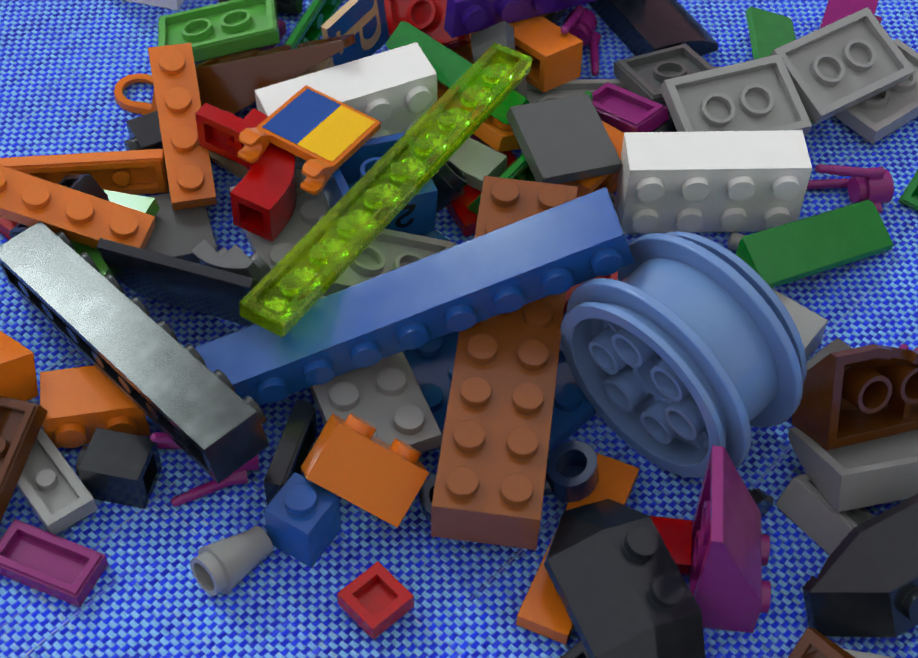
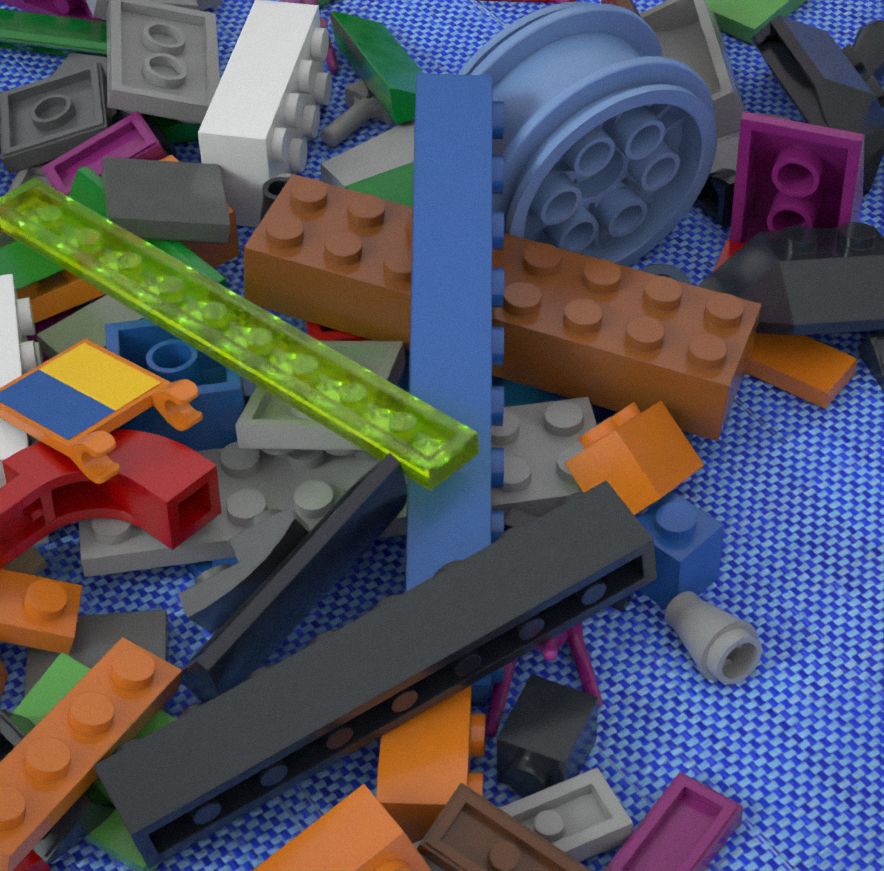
camera: 75 degrees left, 5 degrees down
red plate [337,561,414,640] -> none

